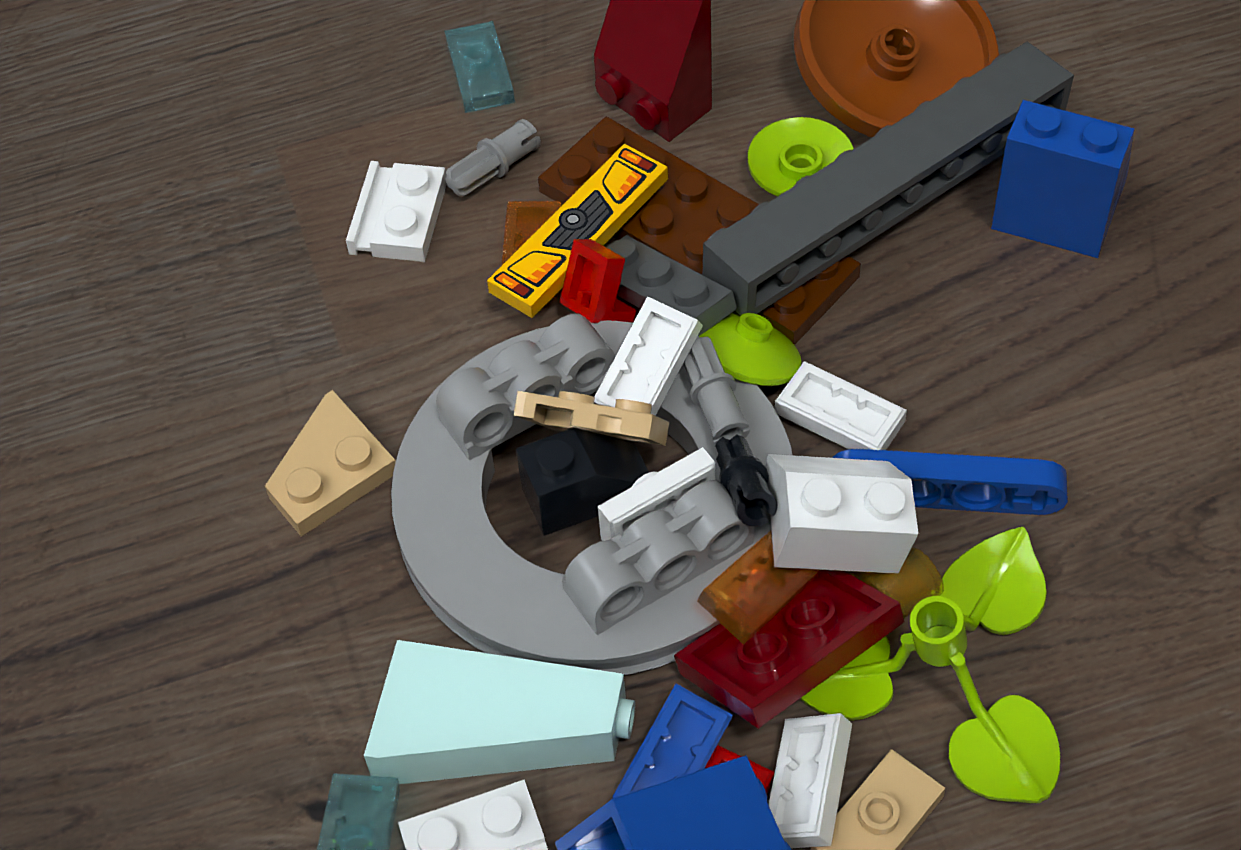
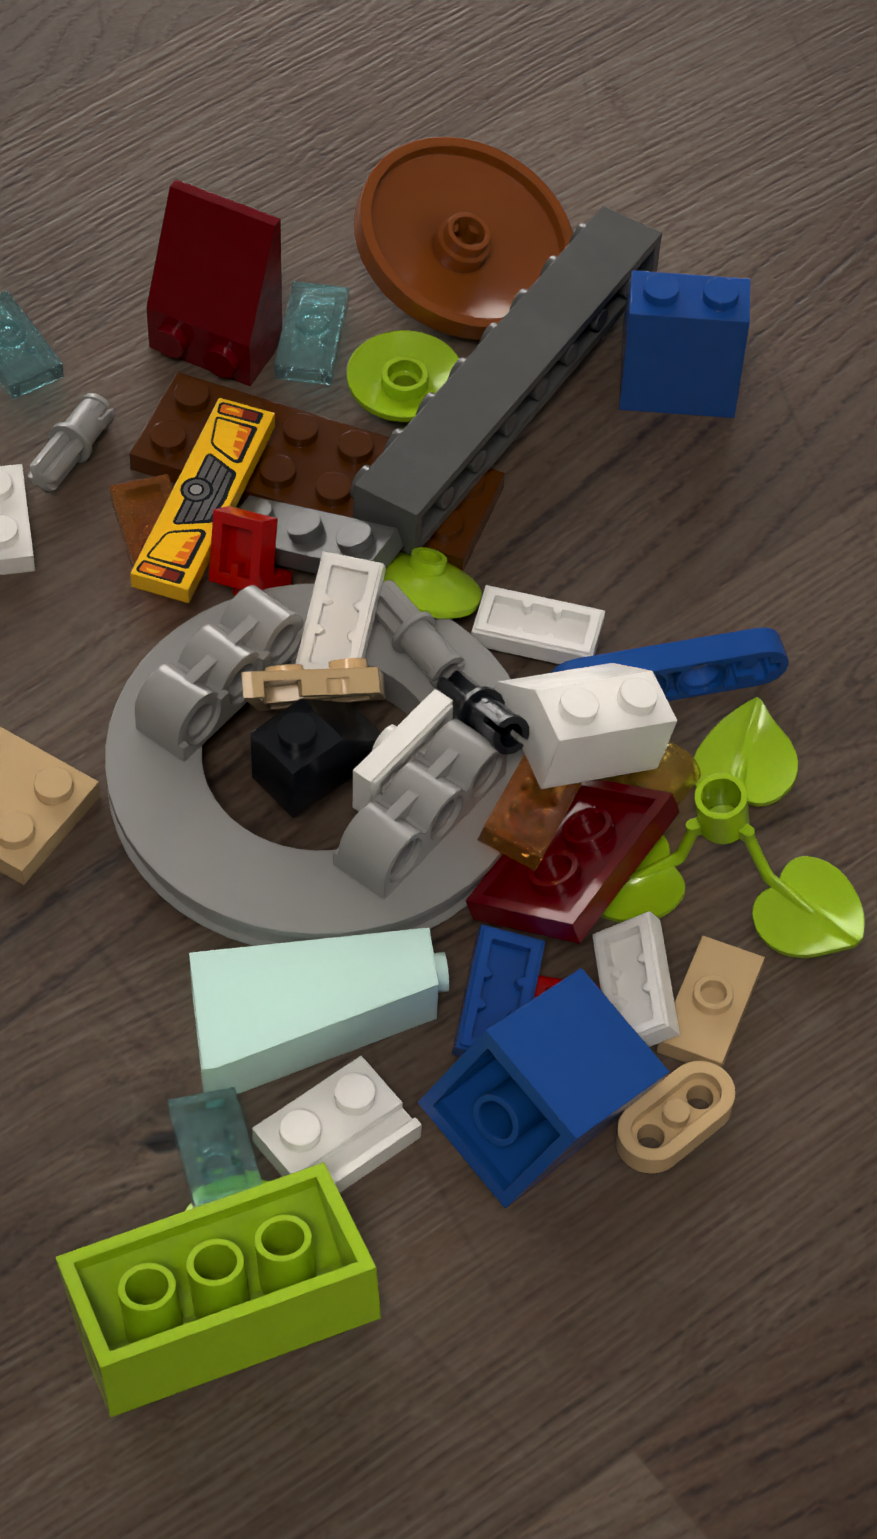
camera: 25 degrees left, 0 degrees up
none -> clear light blue plate [274,281,349,385]

